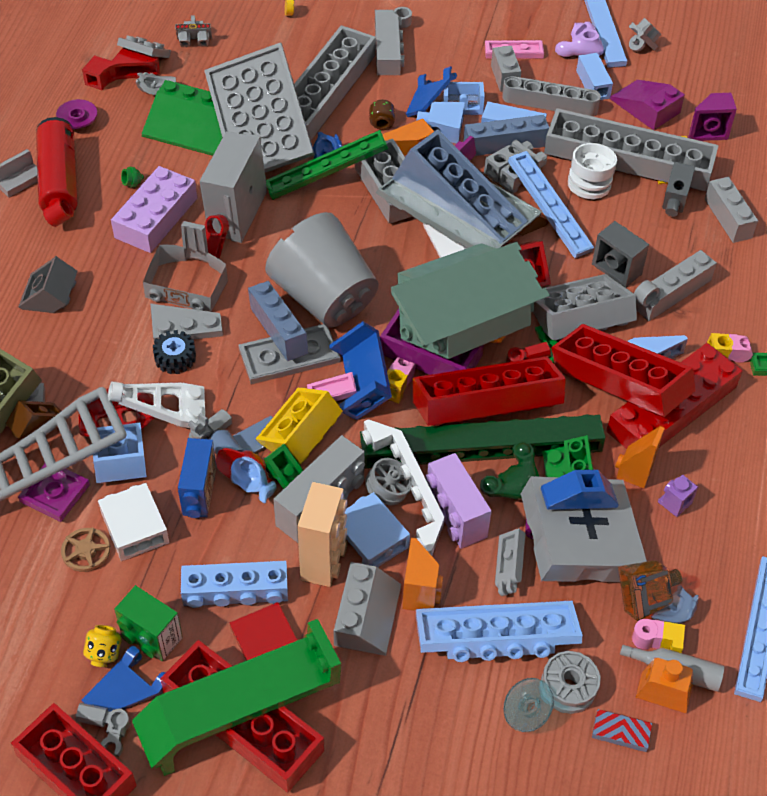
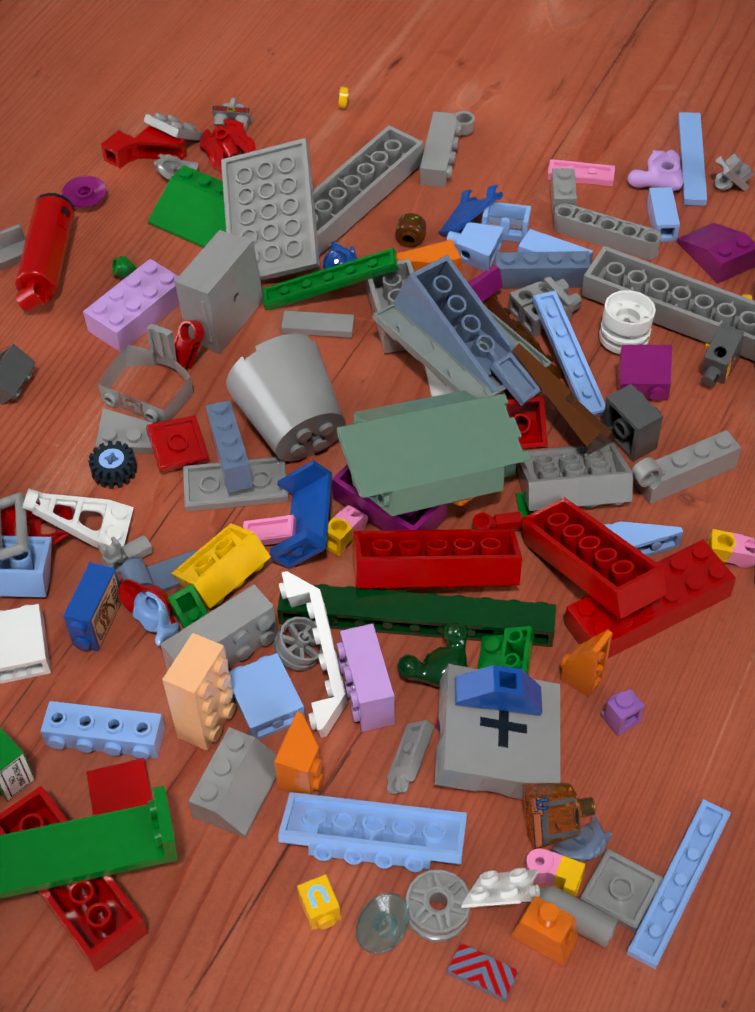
camera: 15 degrees right, 0 degrees up
none -> red tile [146,415,209,473]
none -> red piece [200,119,255,172]
none -> light grey tile [281,311,355,338]
none -> yellow brick [297,874,341,931]
none -> white hinge [461,868,540,908]
none -> sand blue tile [490,352,542,406]
none -> reddish brown wedge [512,343,615,454]
none -> light grey tile [580,848,663,933]
none -> magenta slope [616,345,672,401]

